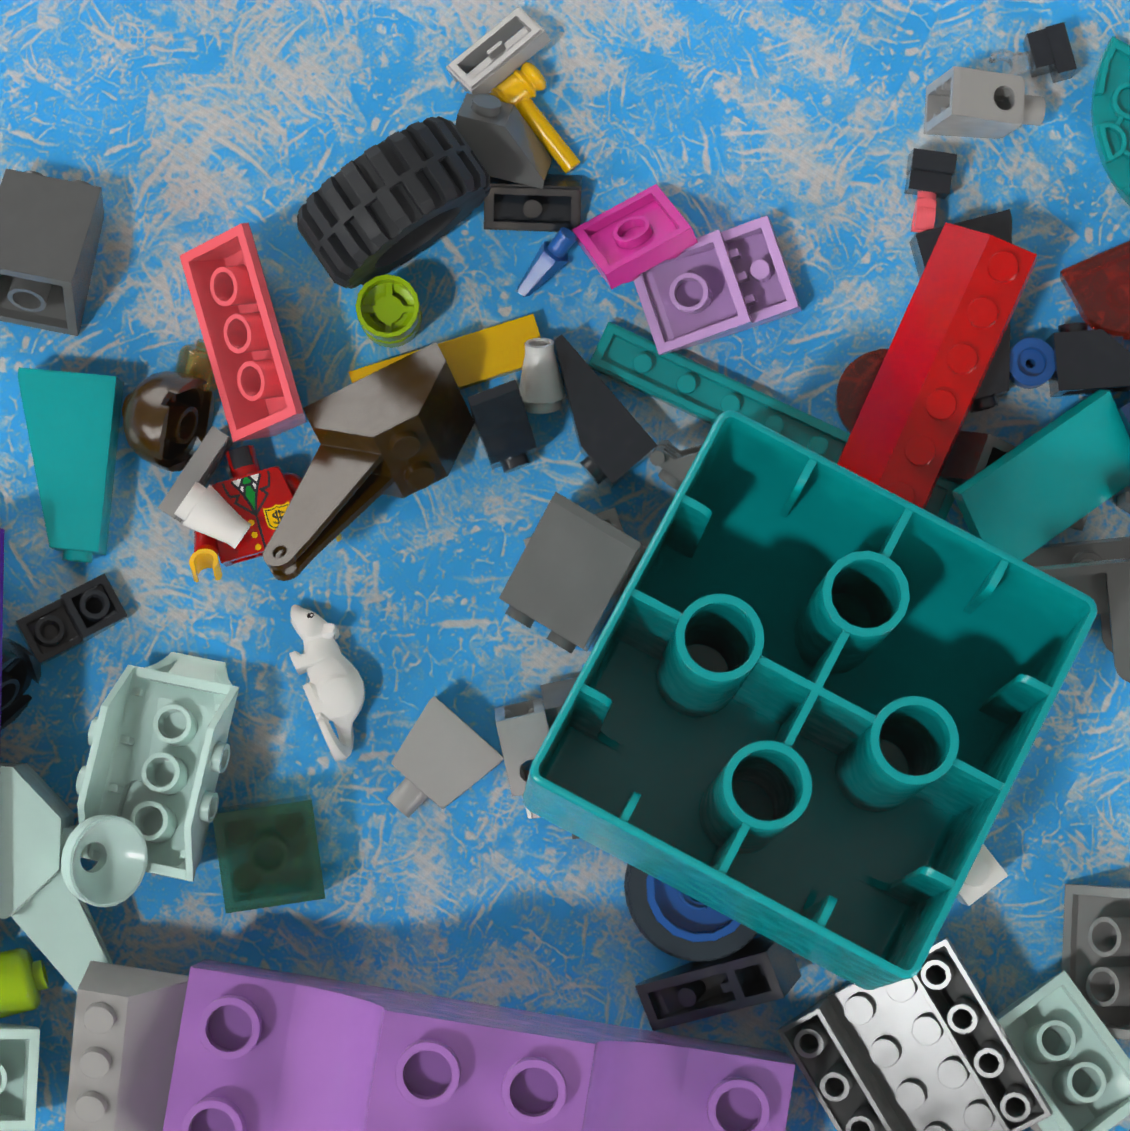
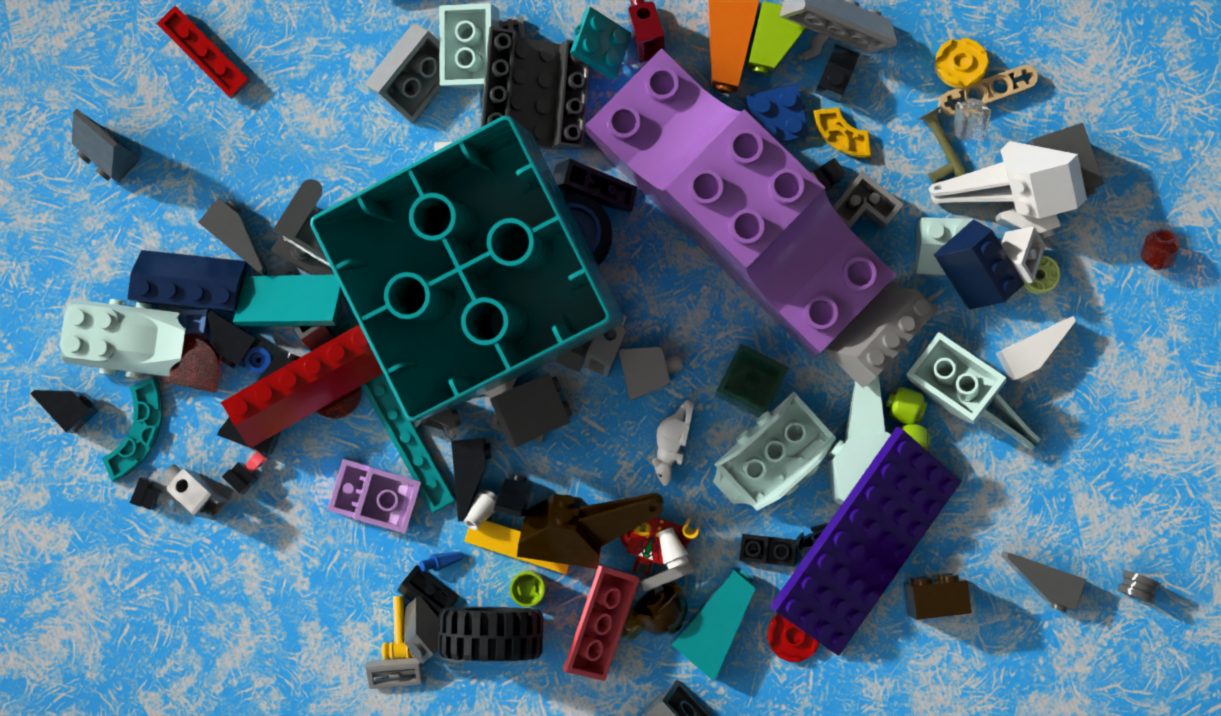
camera: 140 degrees left, 0 degrees up
light aqua piece [61,815,148,908] -> none
dark pink plate [572,184,698,289] -> none

